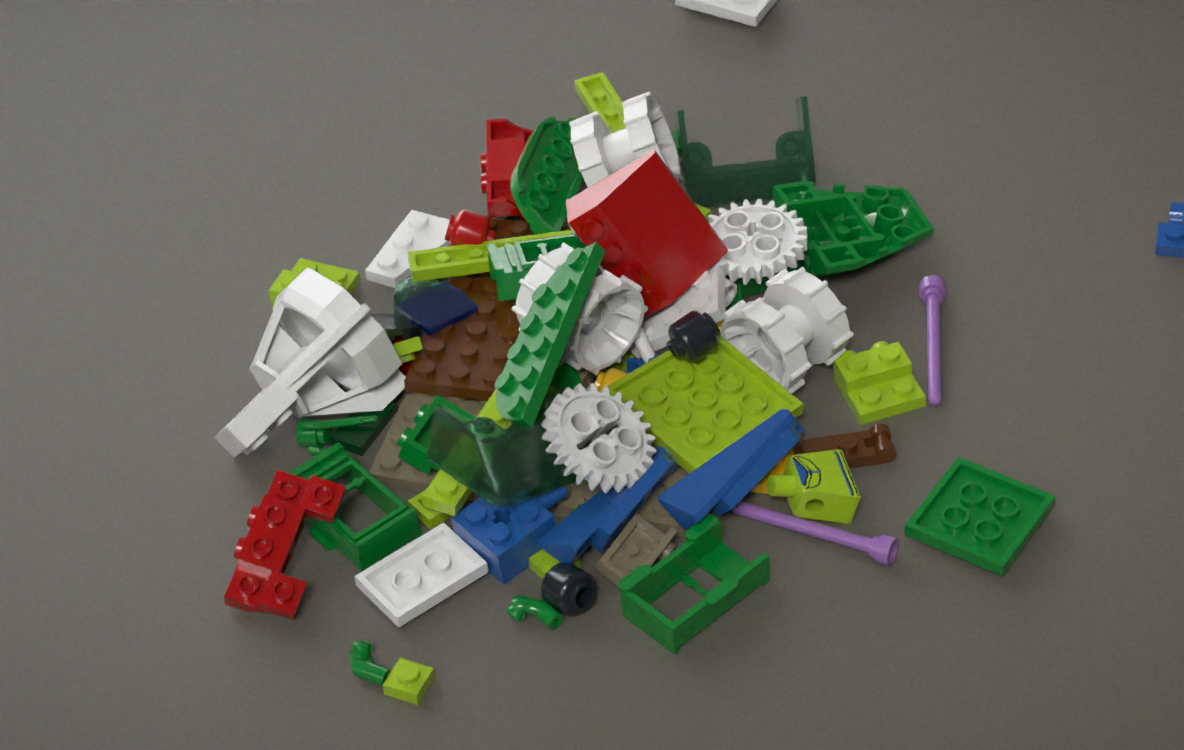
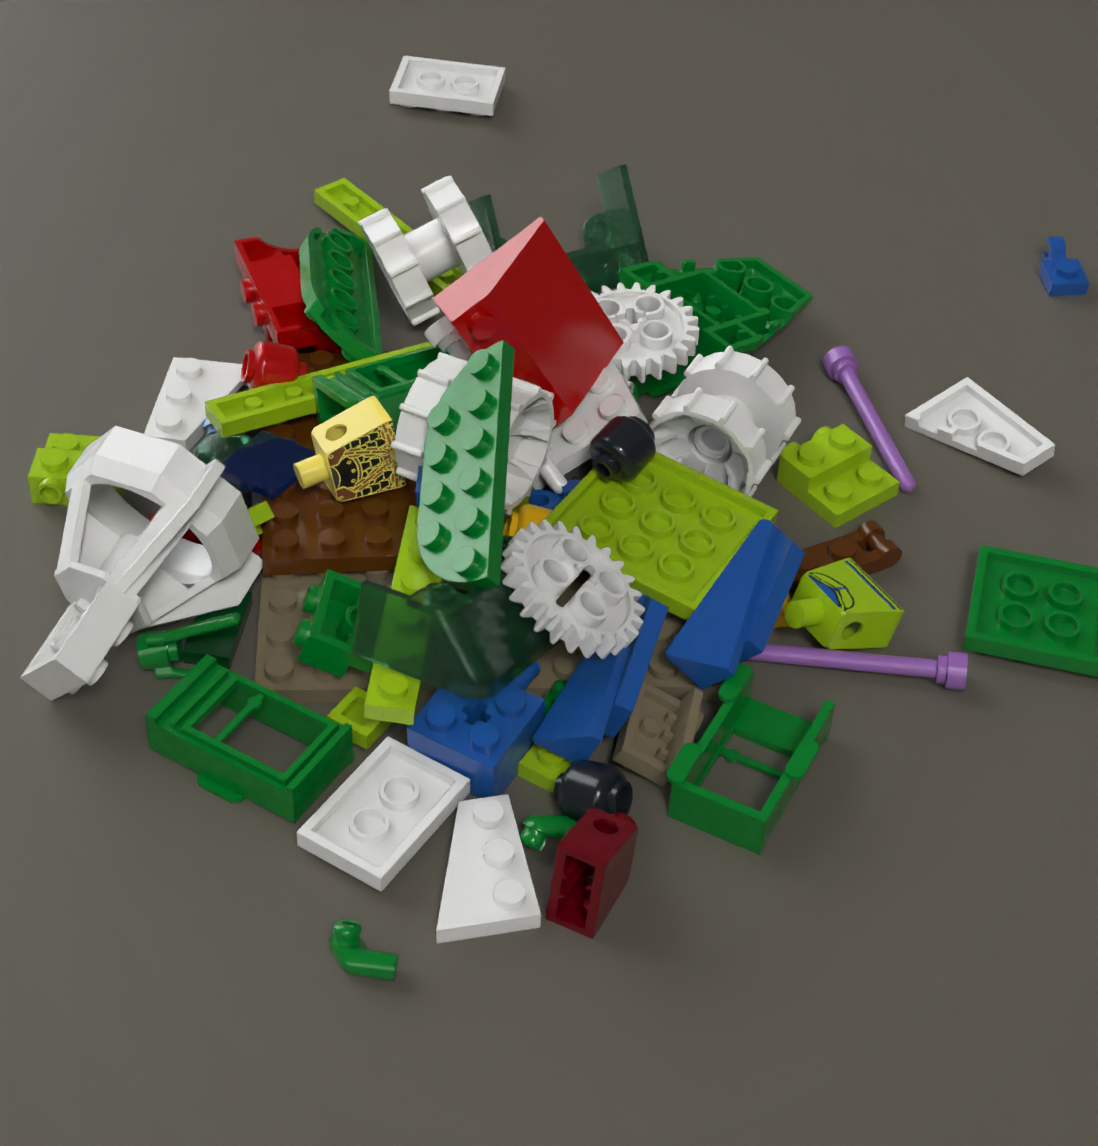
camera: 25 degrees left, 0 degrees up
red bracket [224,469,346,620] -> none
lime plate [383,658,435,705] -> none
none -> light yellow torso [293,395,406,502]
none -> white wing [436,794,541,944]
none -> dark red torso [545,808,638,939]
none -> white wing [904,377,1055,476]

